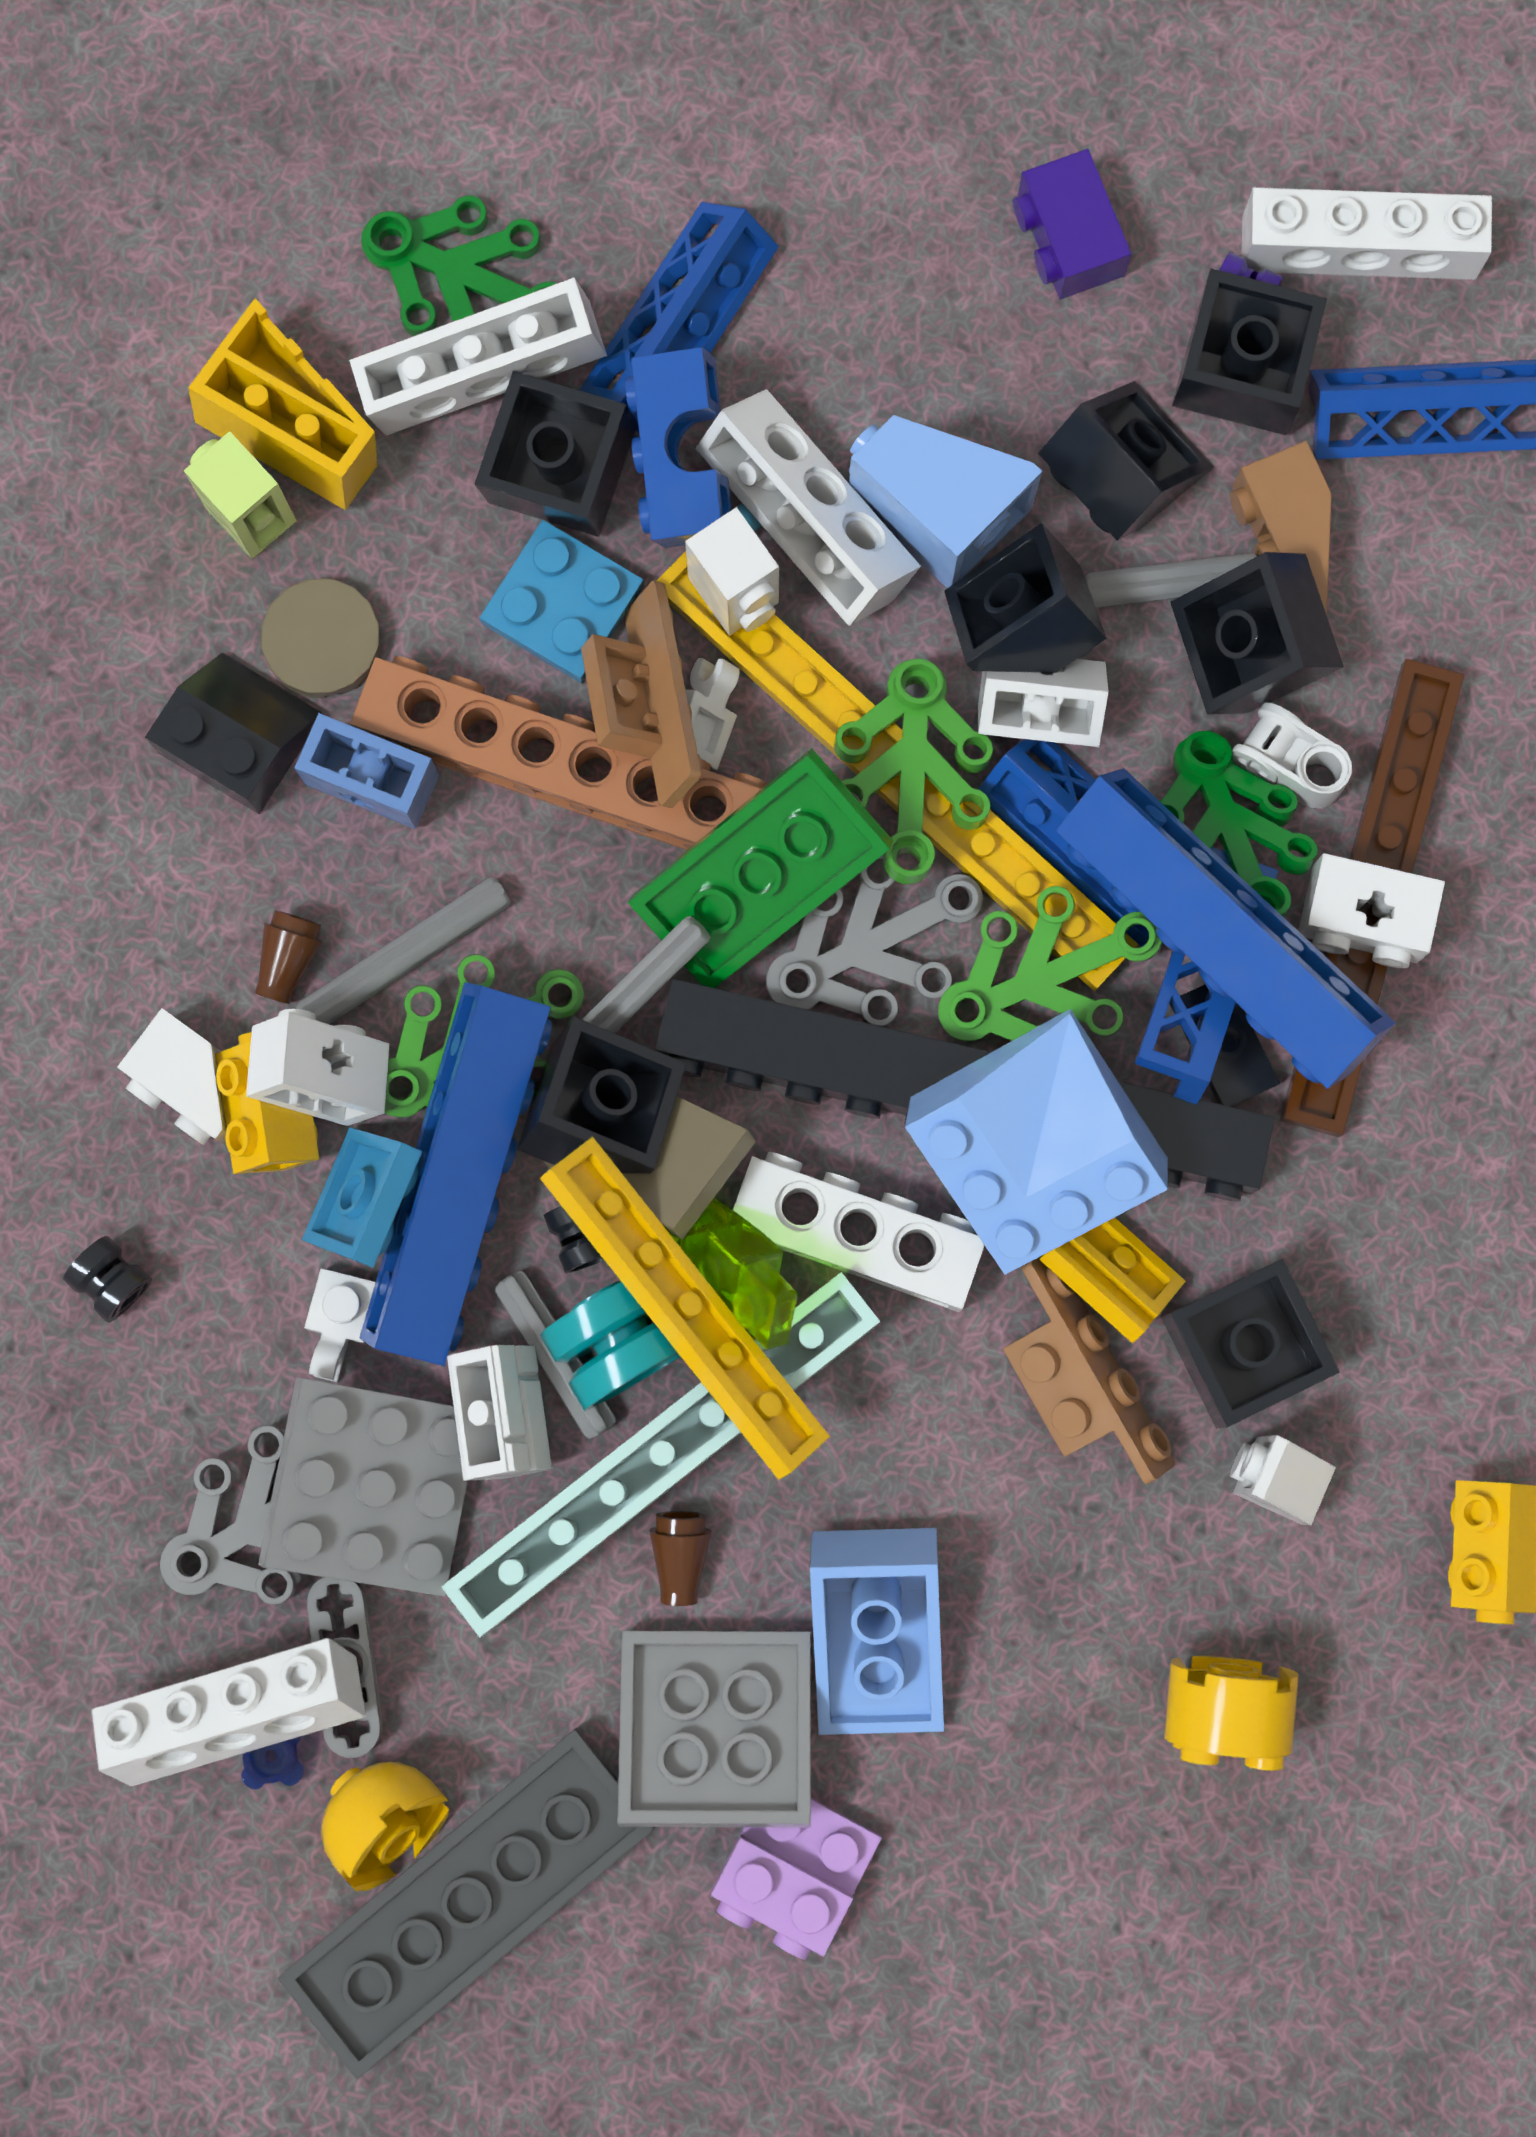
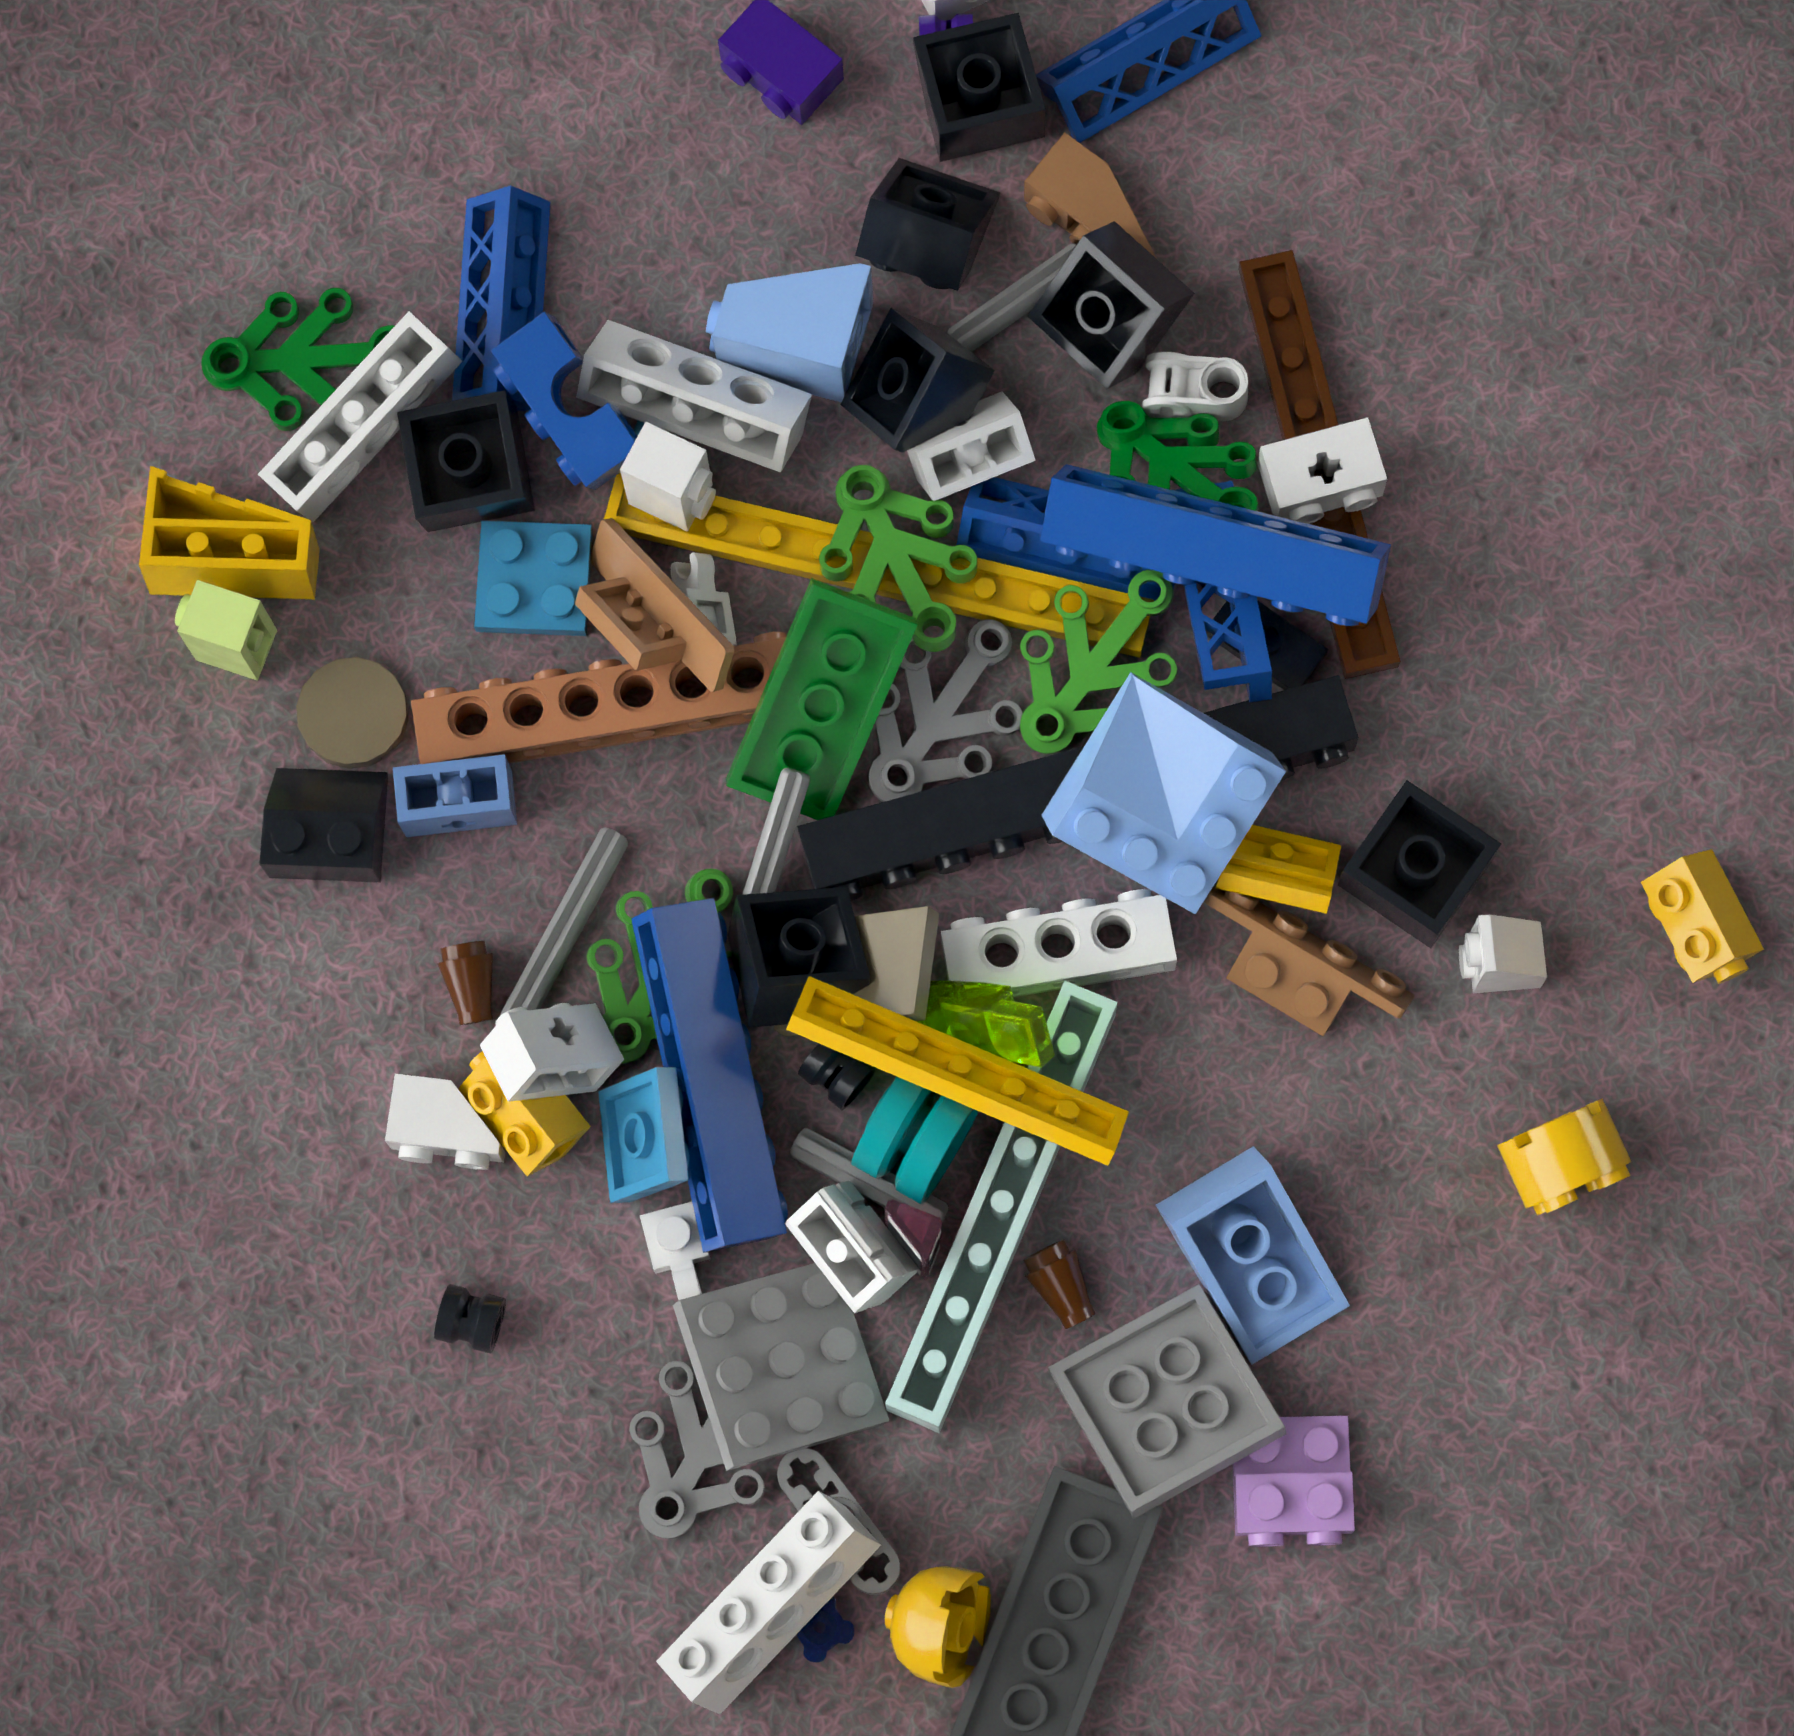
camera: 25 degrees left, 5 degrees down
none -> clear pink slope [885,1199,943,1280]

